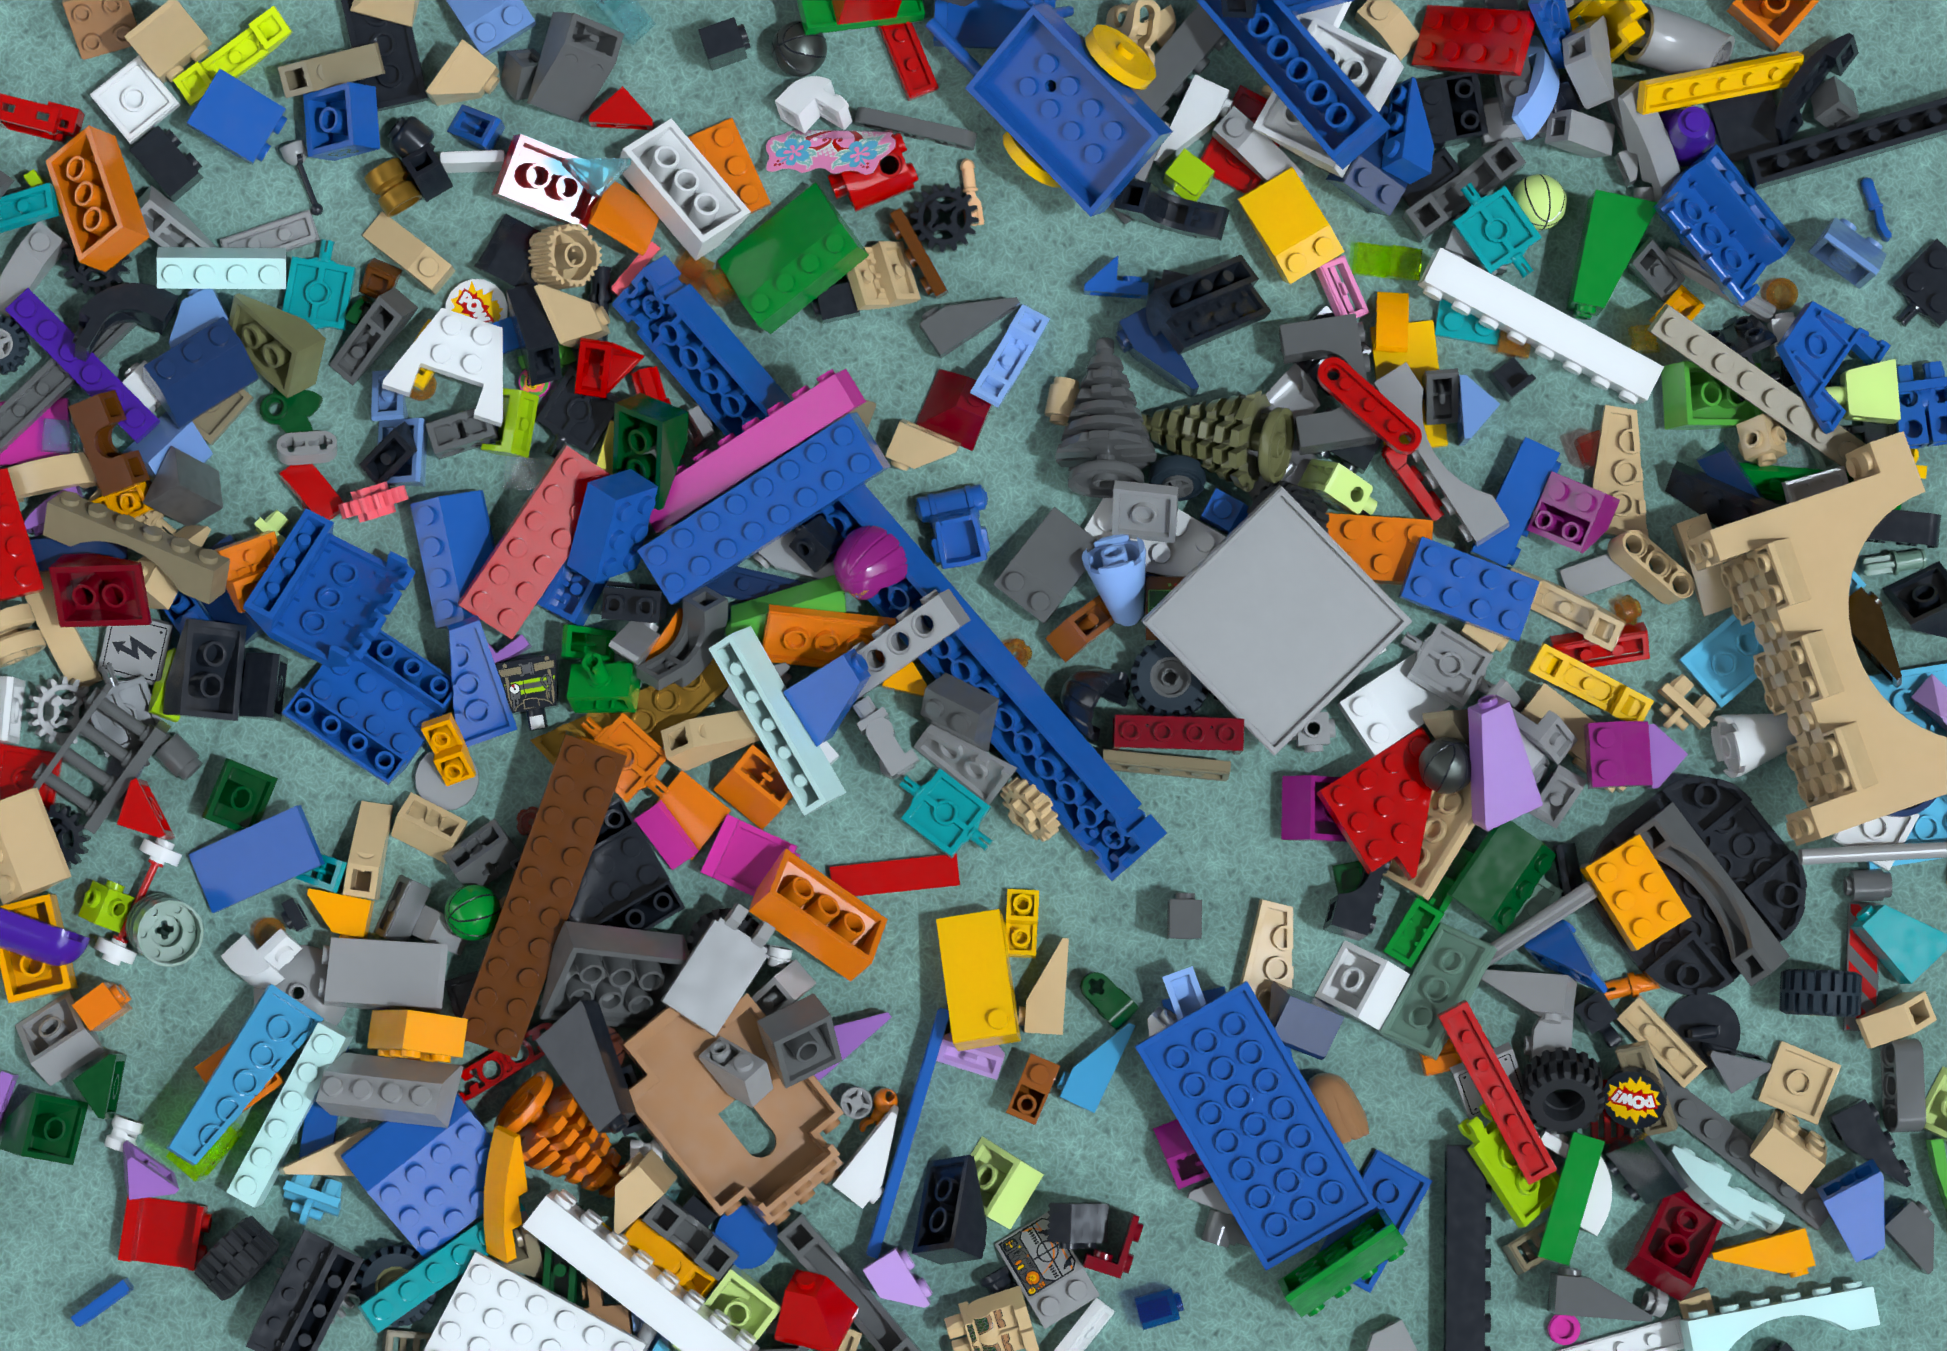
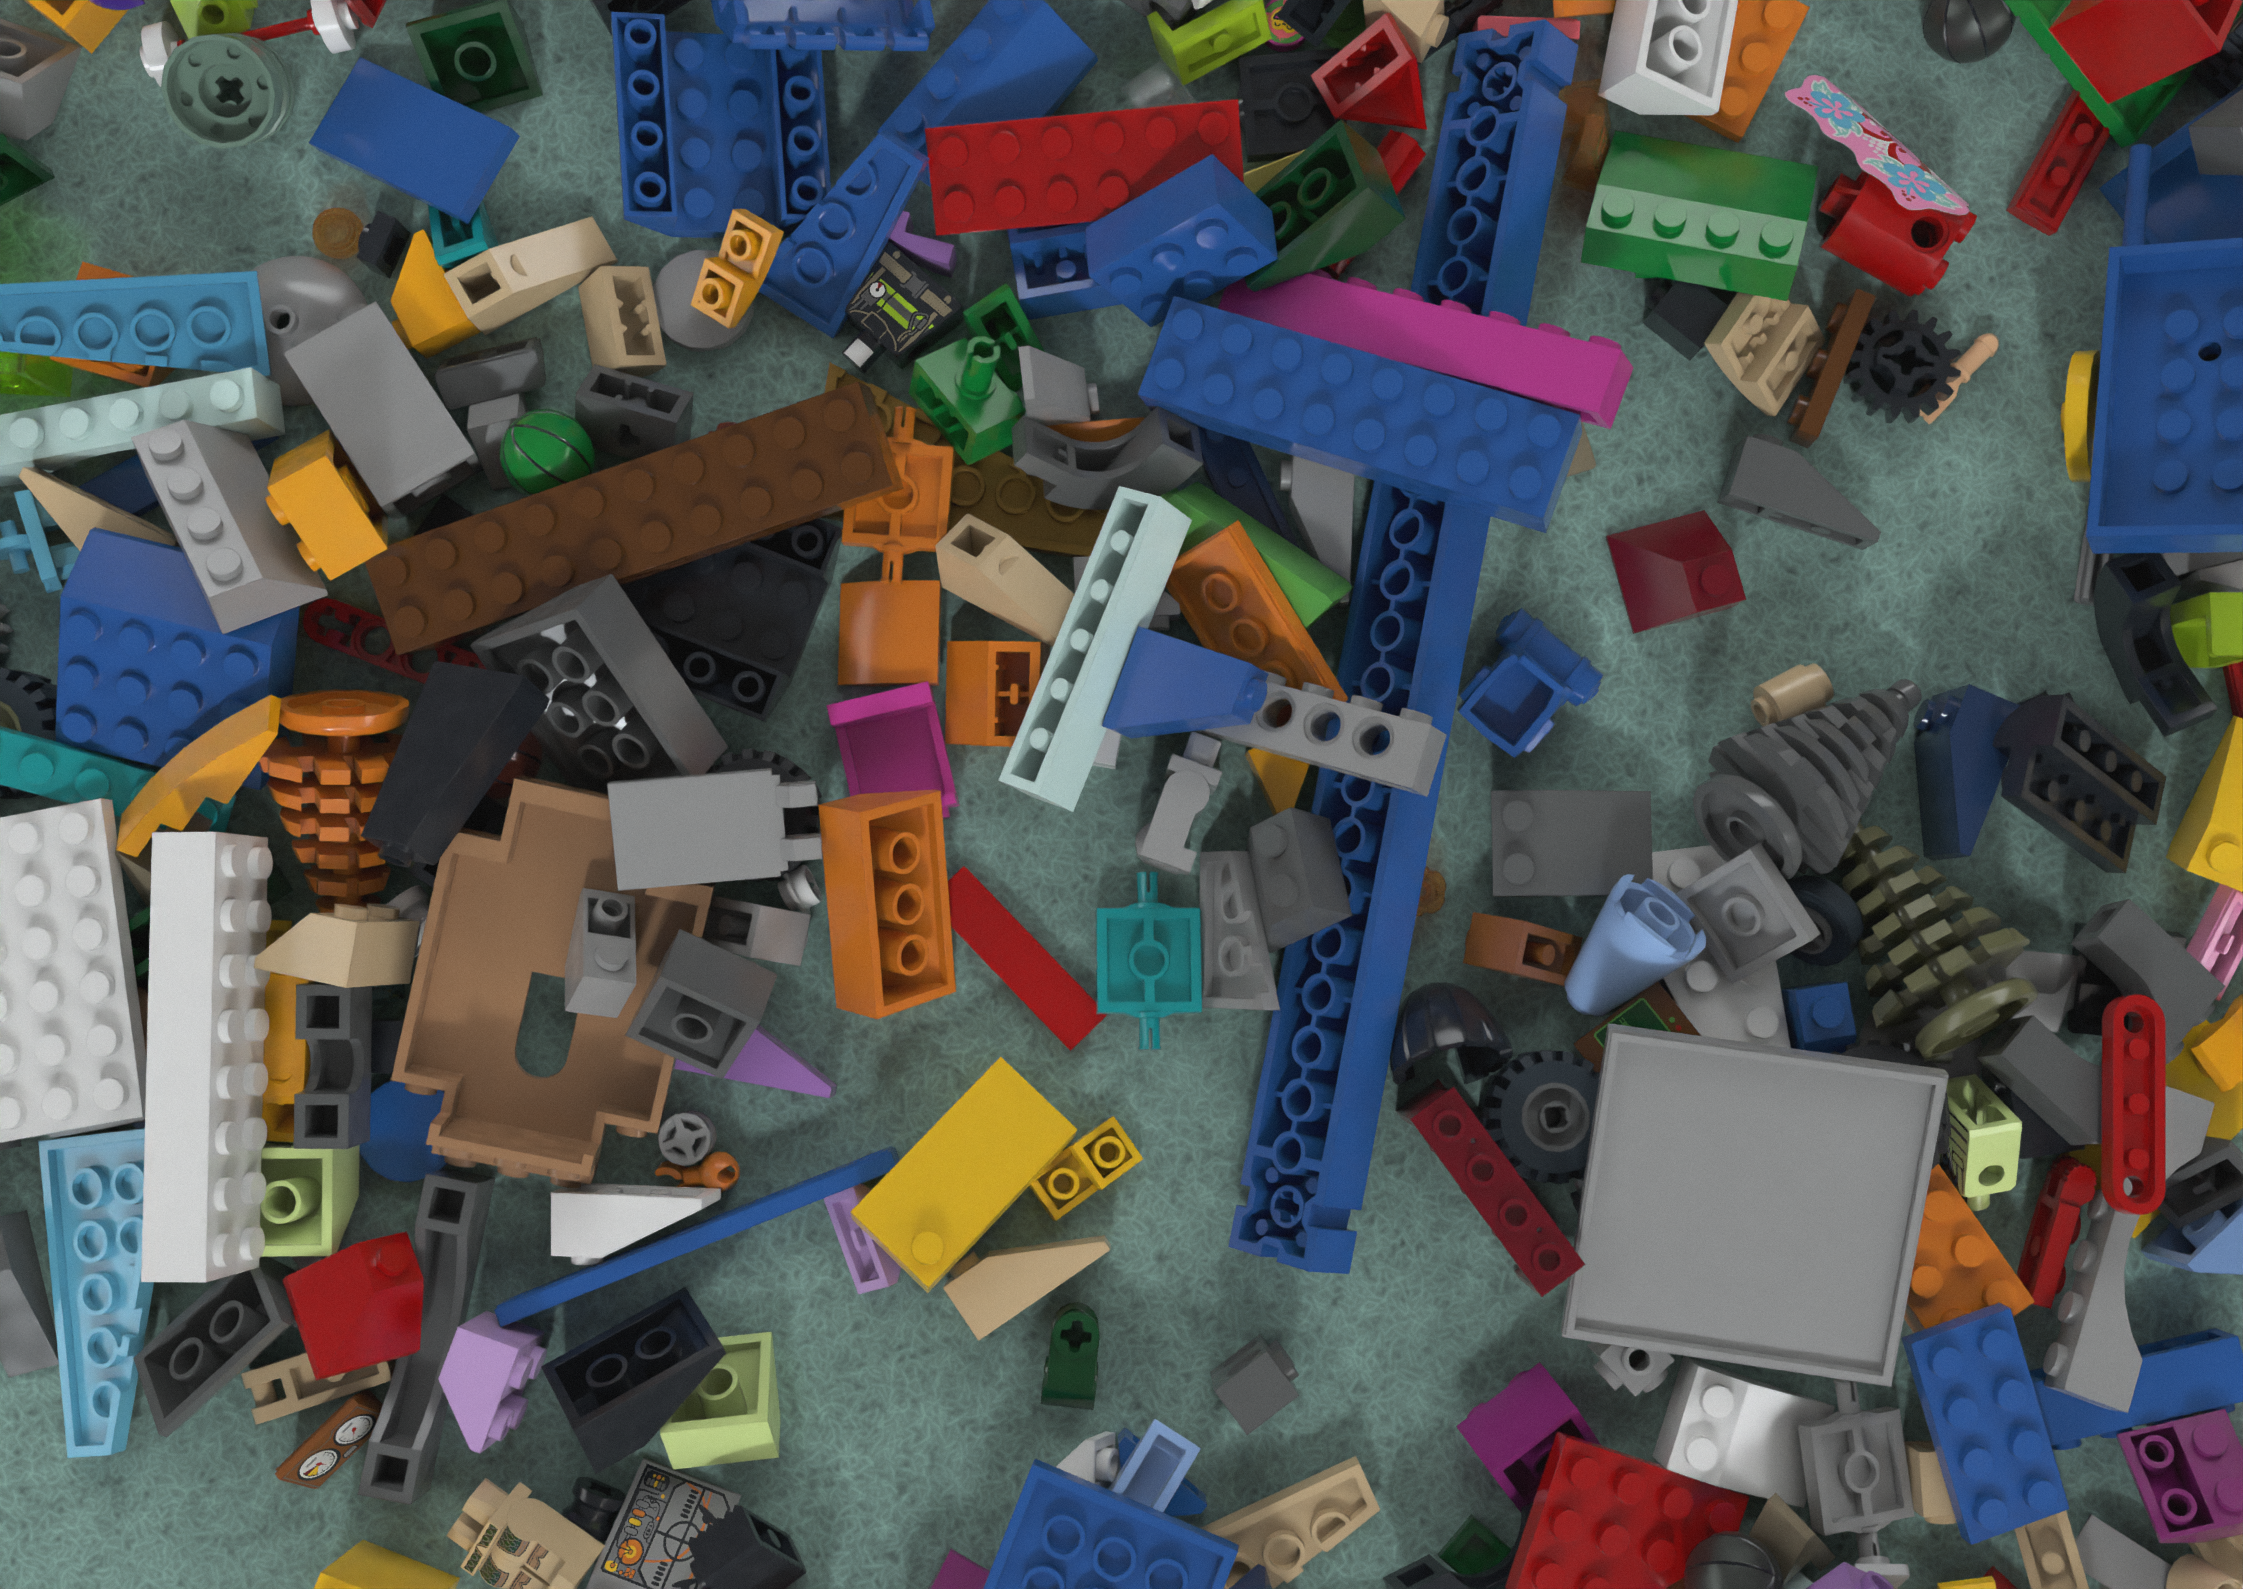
camera: 50 degrees right, 0 degrees up
orange brick [72,982,132,1031] -> none
white brick [221,928,302,988] -> none
black hips [601,581,668,624] -> none
dark pink tile [634,800,699,870] -> none
light grey plate [688,405,715,447] -> none
white brick [775,76,852,134] -> none
black brick [789,515,845,573] -> none
magenta hair [834,525,908,600] -> none
dark grey beam [854,107,977,151] -> none
tan slope [885,419,961,471] -> none
light blue slope [970,304,1050,408] -> none
tan gear [1000,777,1061,842] -> none
dark orange slope [1006,1053,1060,1125] -> none
dark azure slope [1056,1023,1135,1113] -> none
blue slope [1084,256,1148,300] -> none
dark tan tile [1102,749,1231,781] -> none

